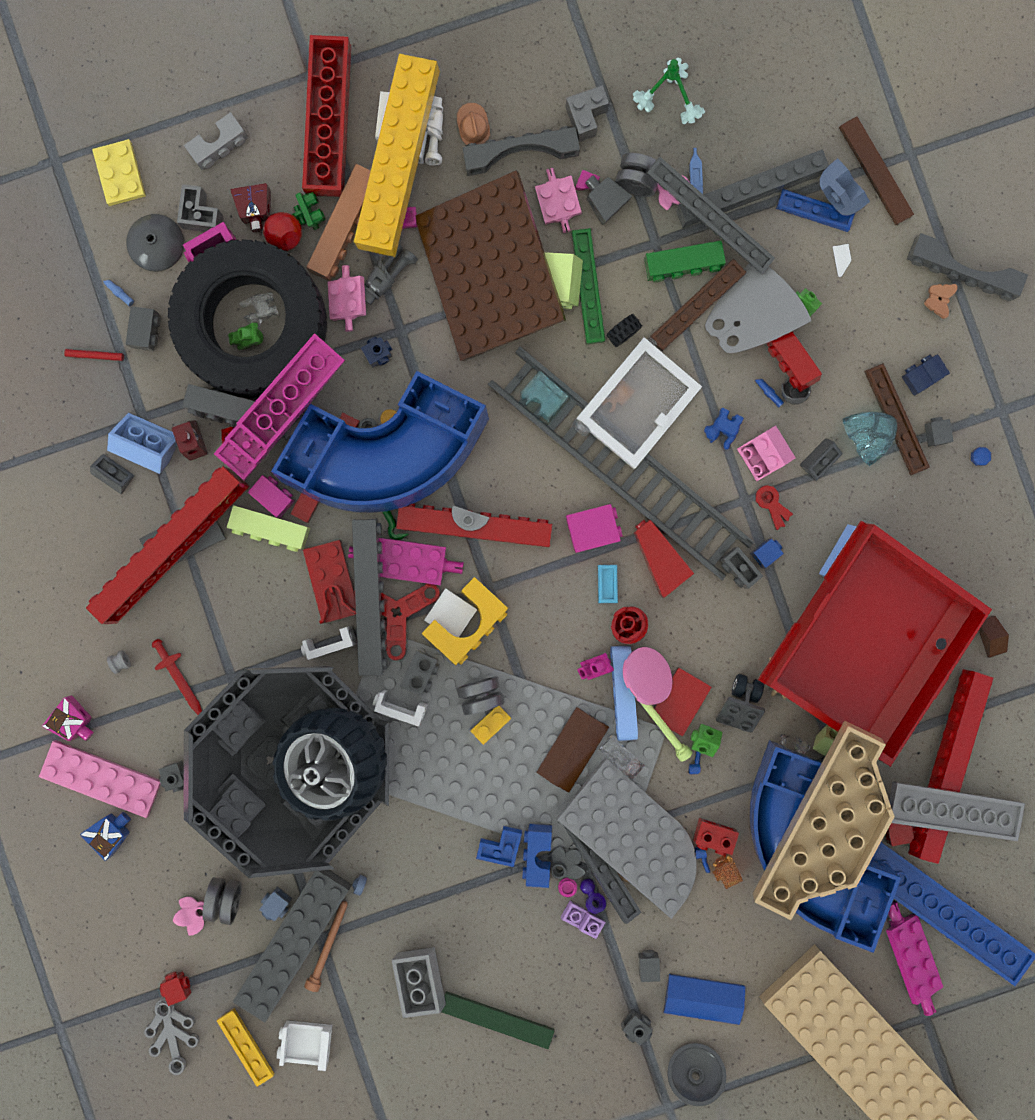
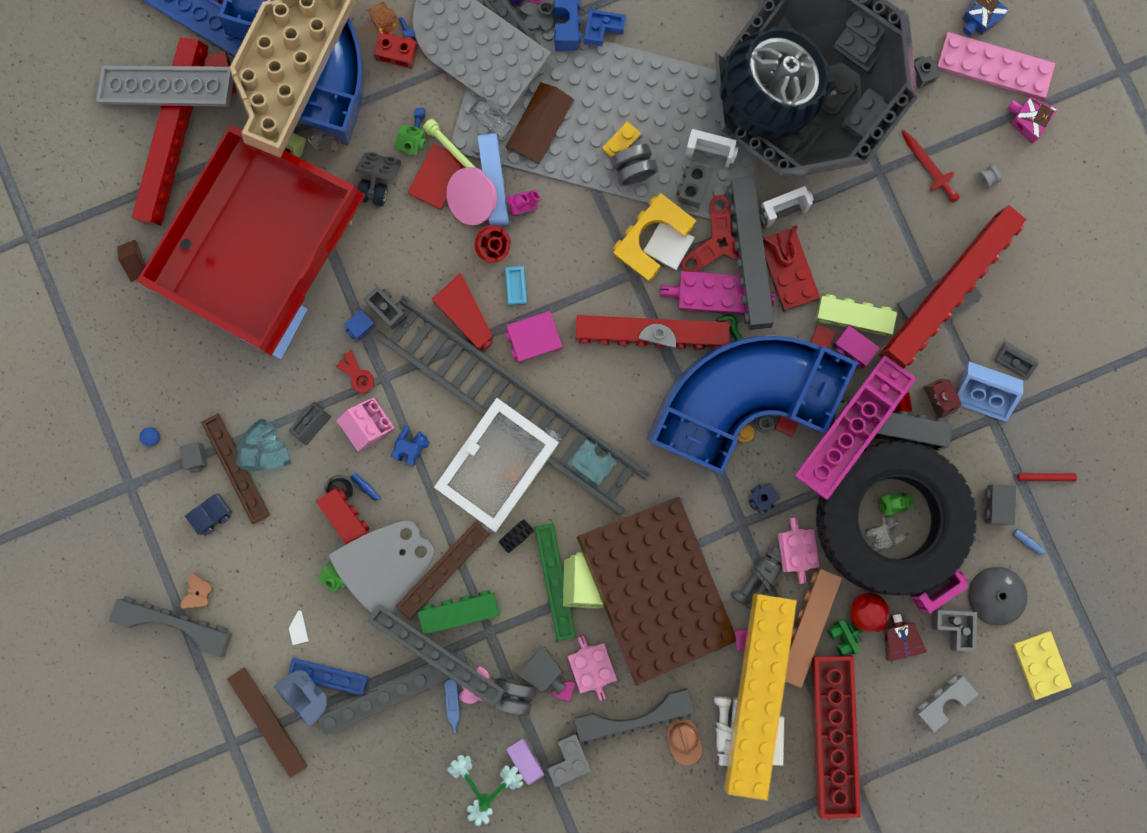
camera: 175 degrees right, 5 degrees down
none -> lavender slope [507,739,545,785]

